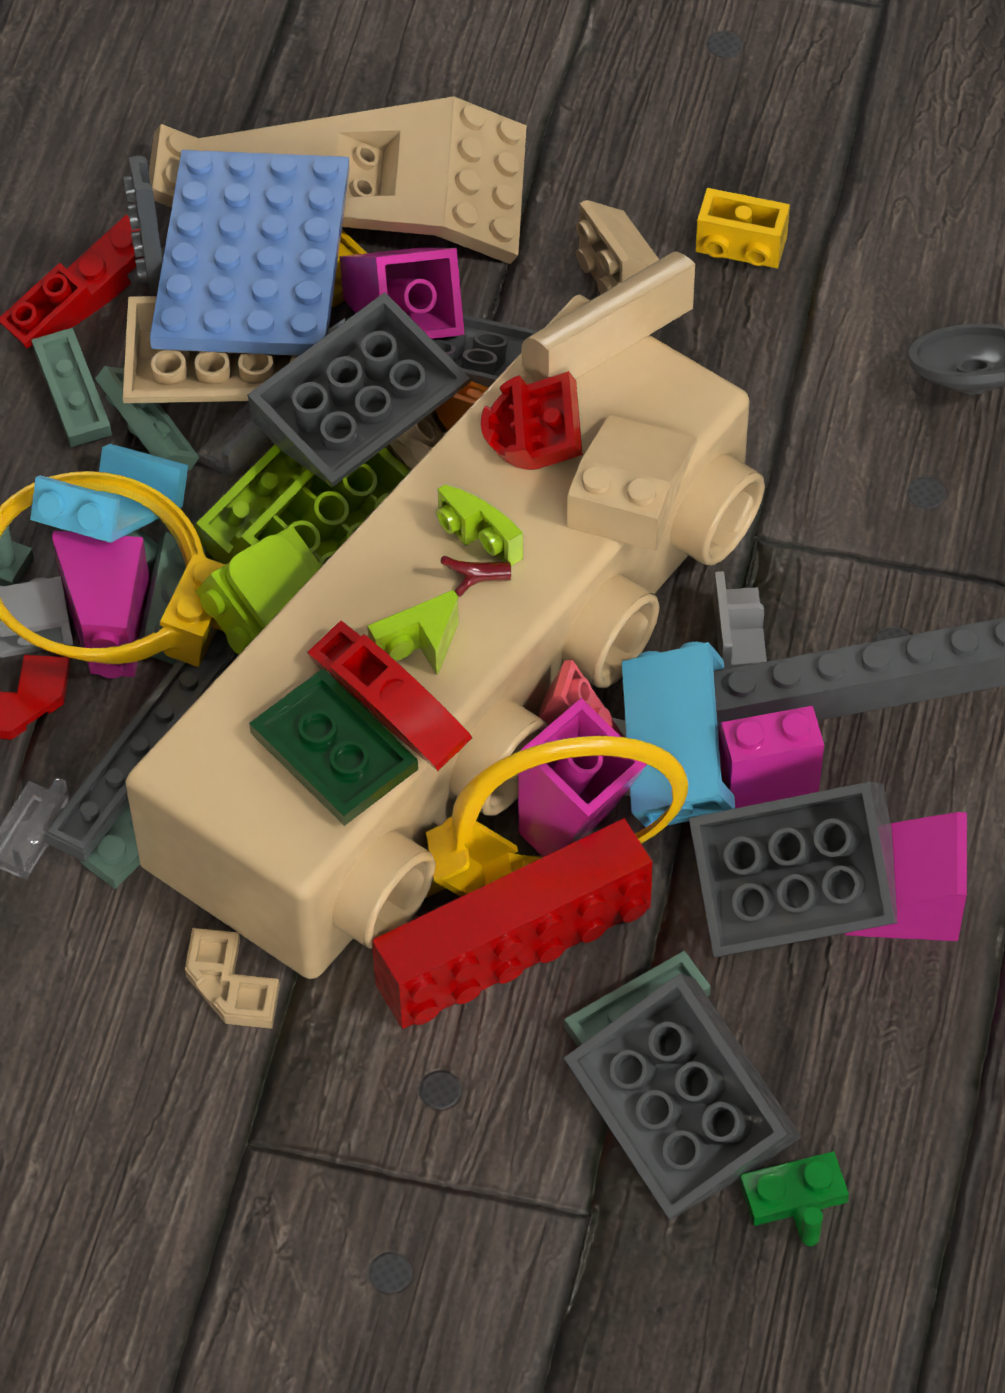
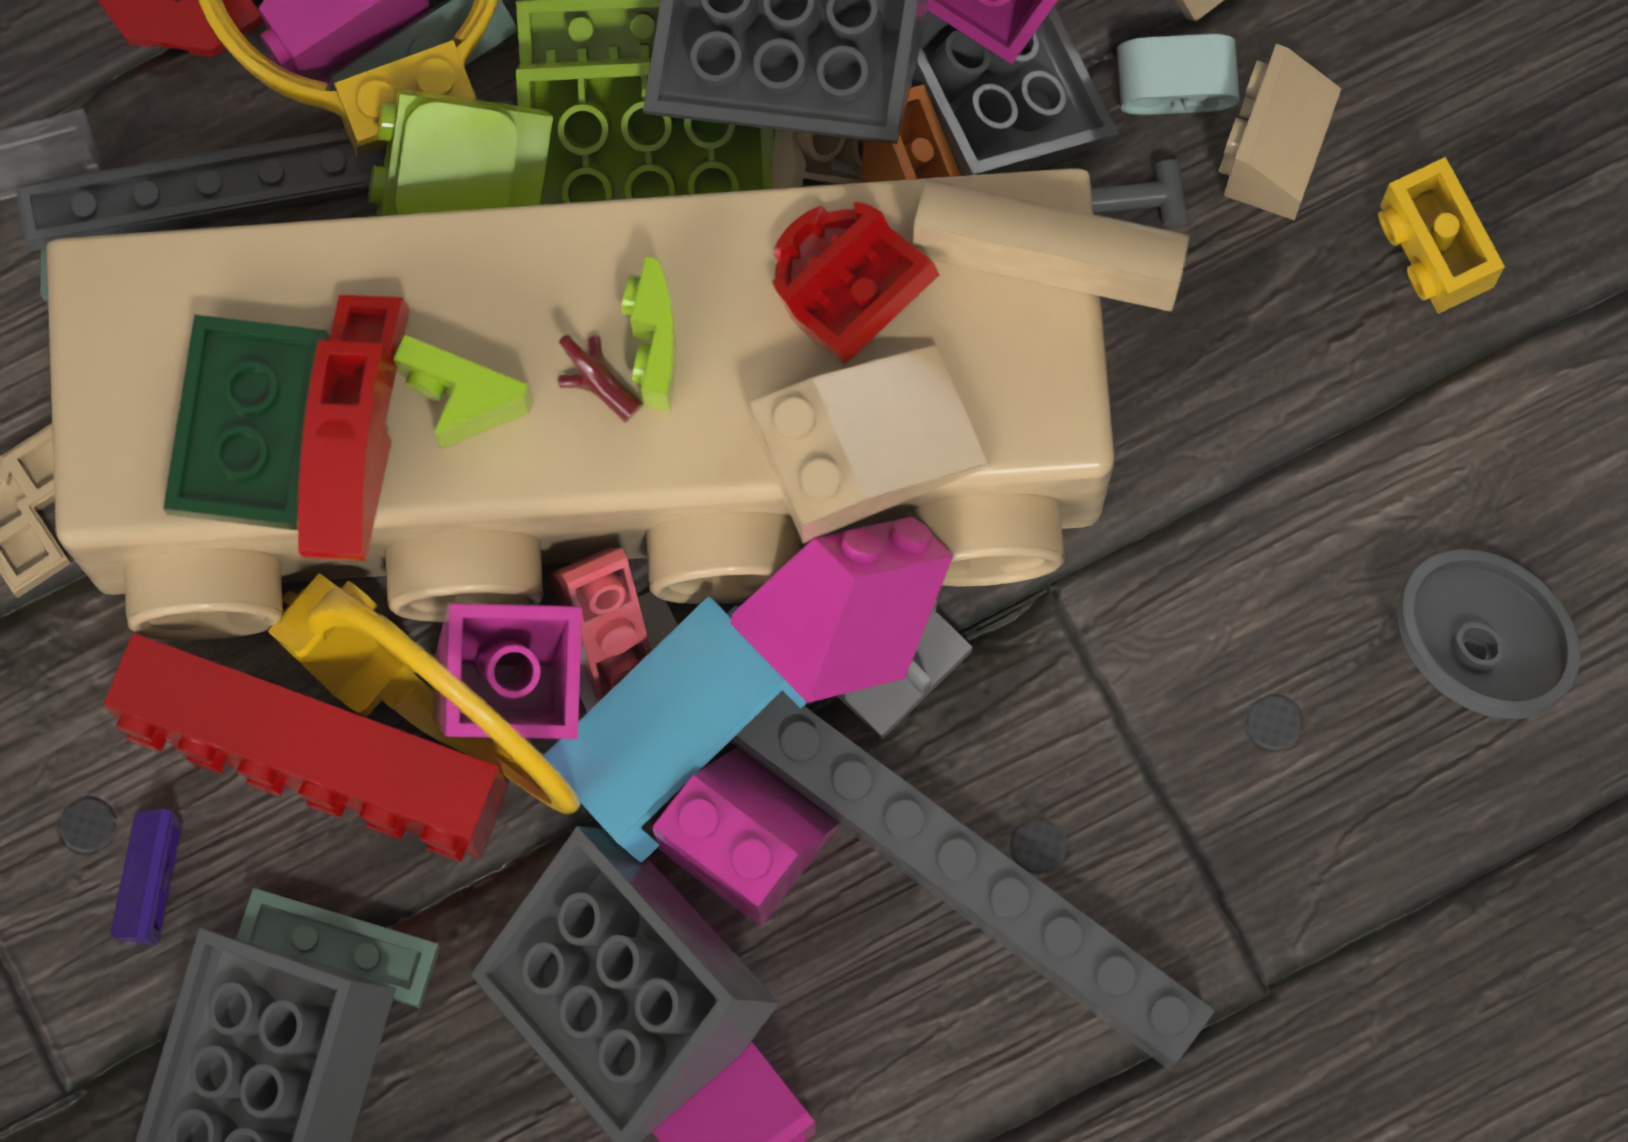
camera: 50 degrees right, 20 degrees up
none -> dark purple slope [111,809,183,946]
none -> dark pink slope [730,516,954,703]
none -> light aqua beam [1117,34,1240,115]

